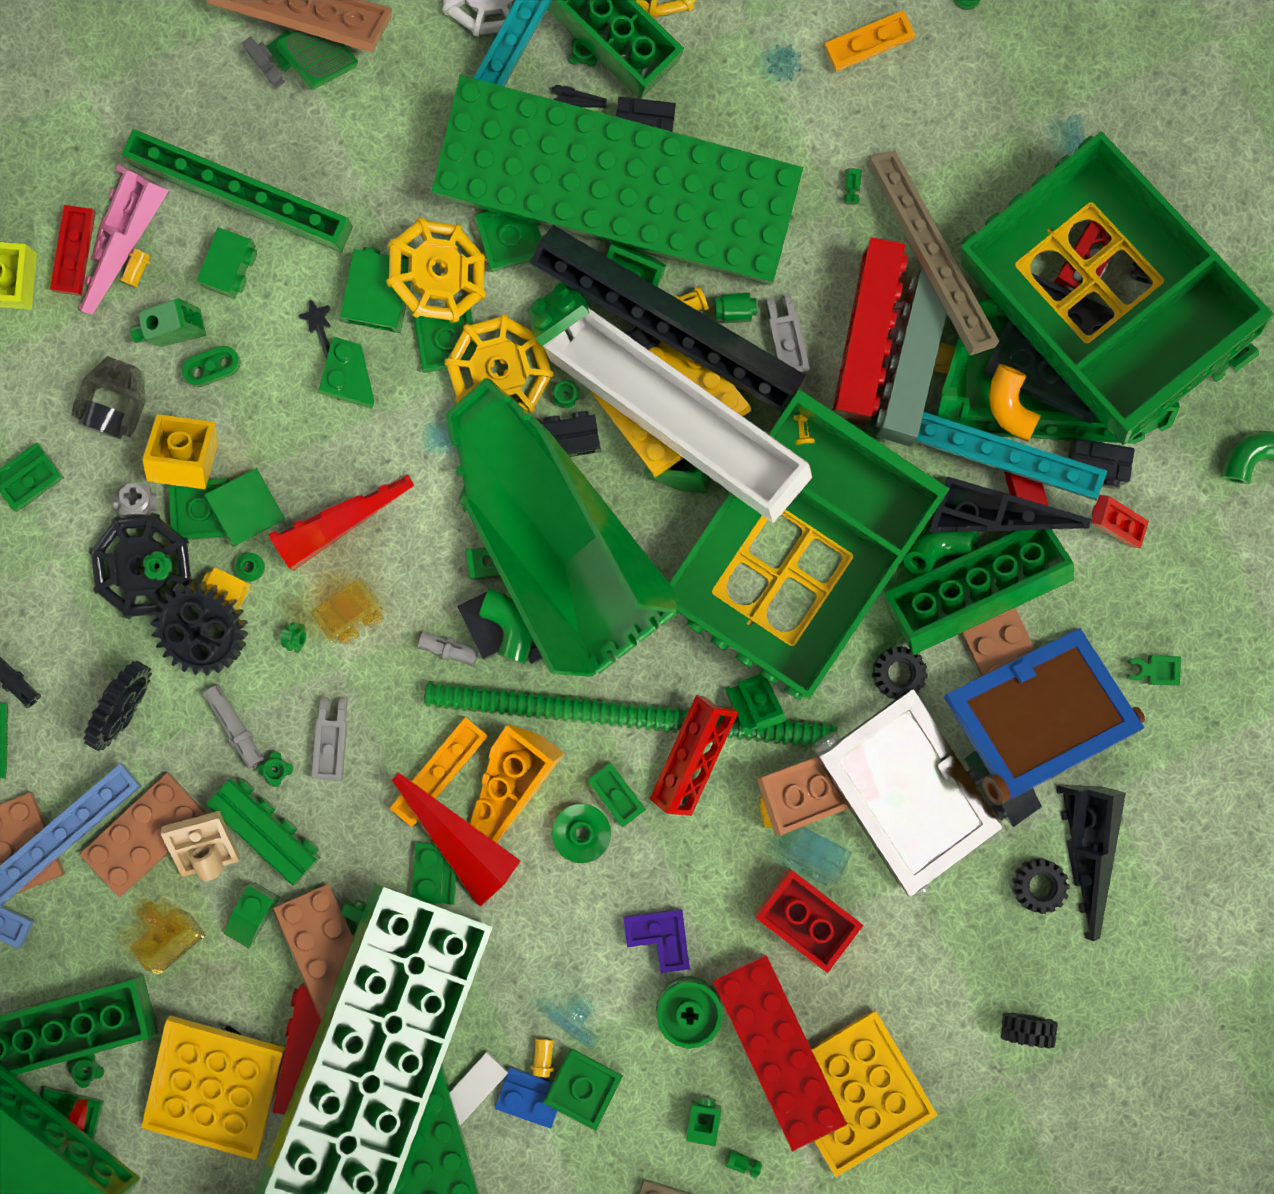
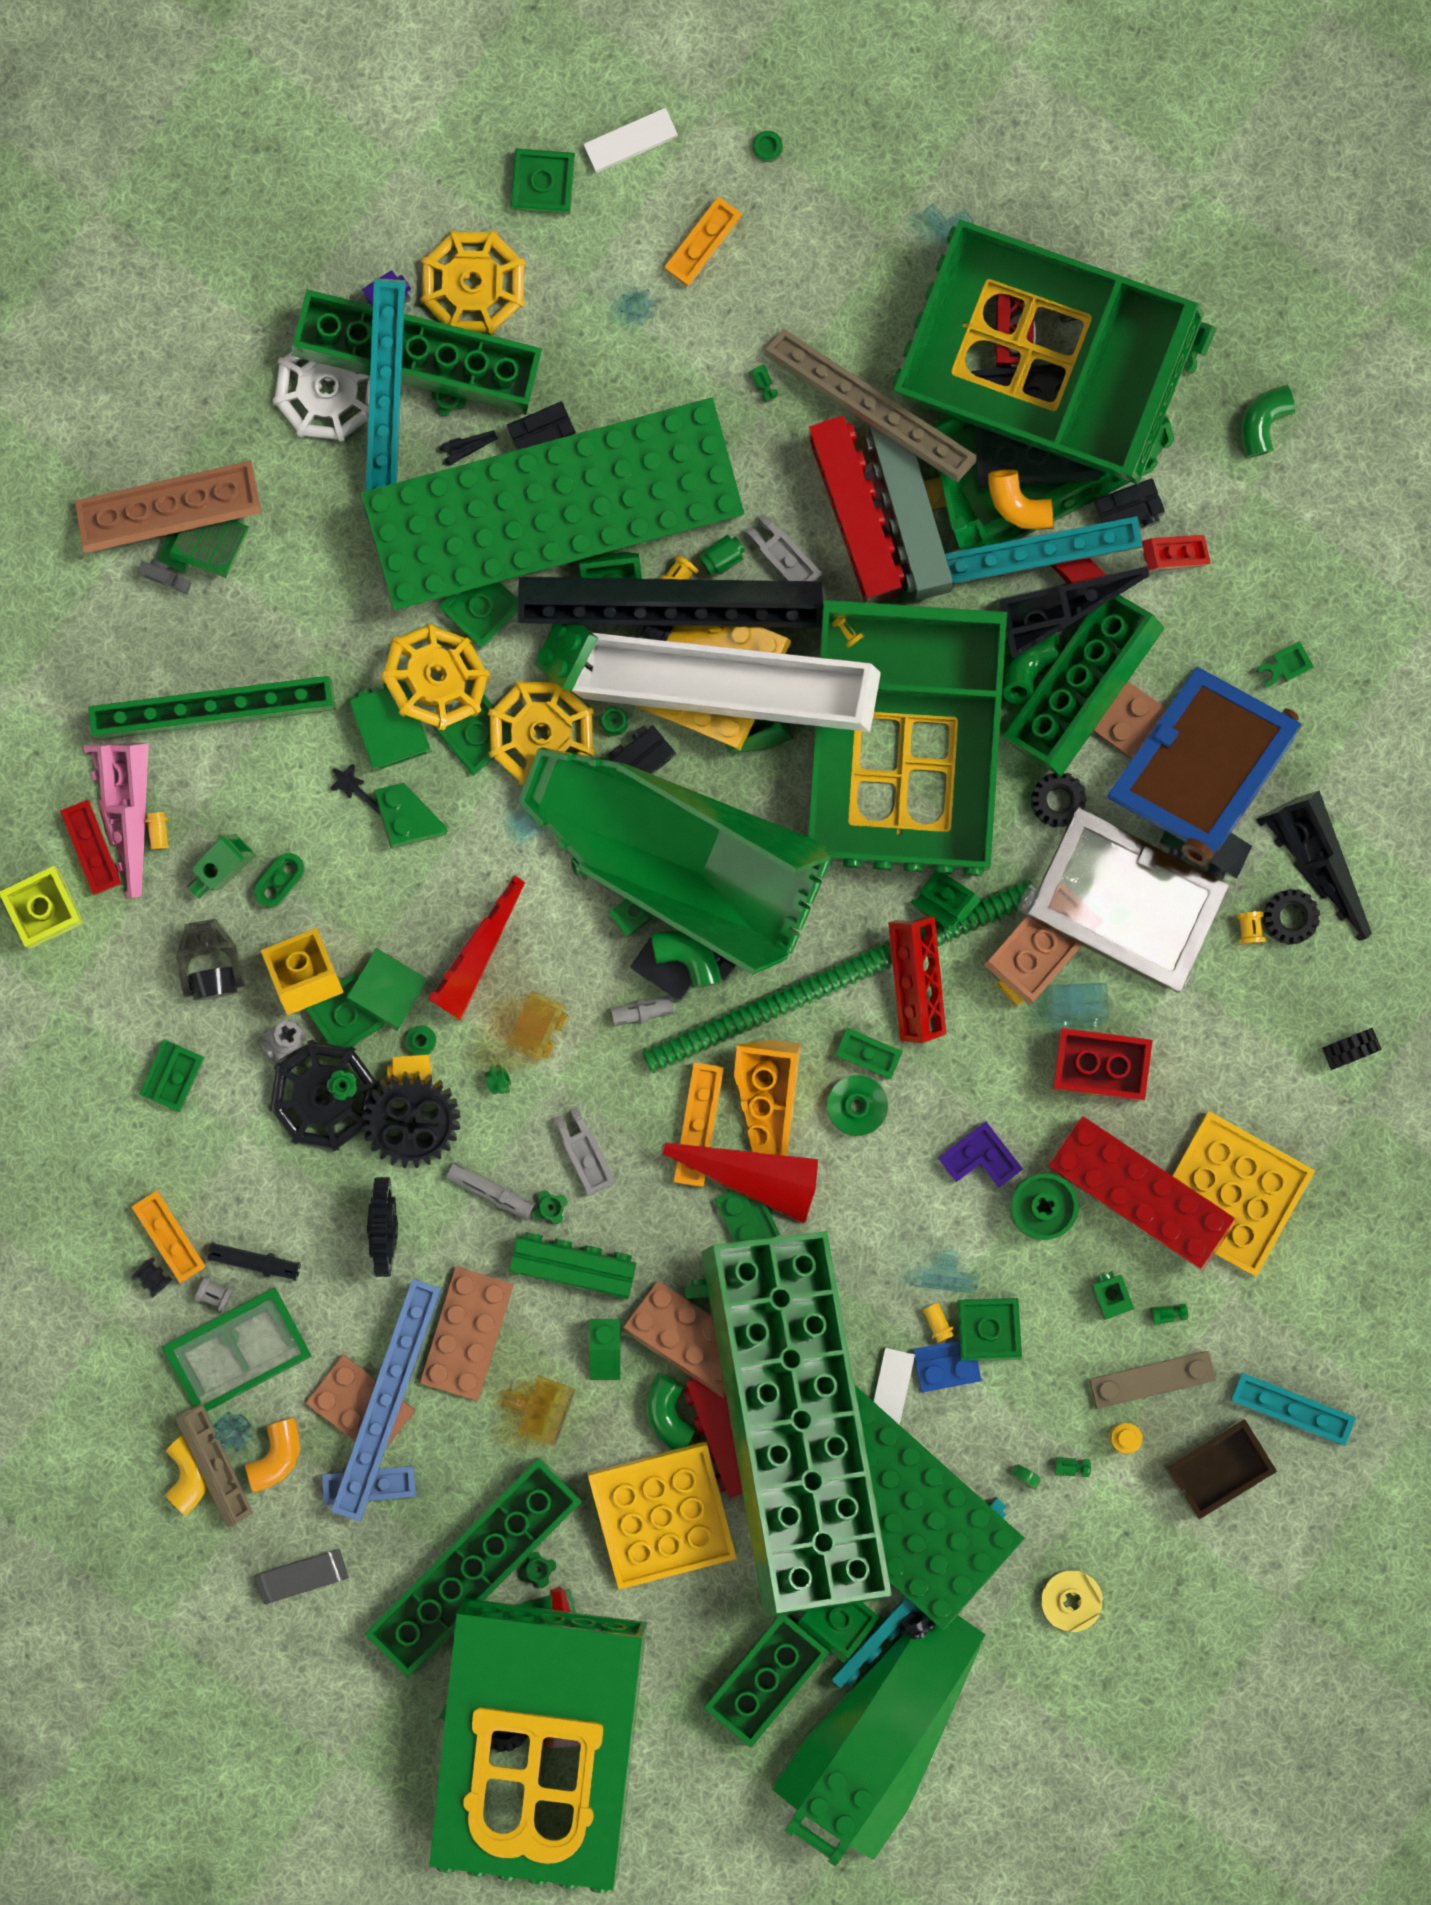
camera: 25 degrees left, 0 degrees up
tan plate [161,811,240,881] -> none
green brick [197,227,257,299] -> none
none -> green cylinder [645,1372,697,1450]
none -> yellow bush [1236,911,1266,945]

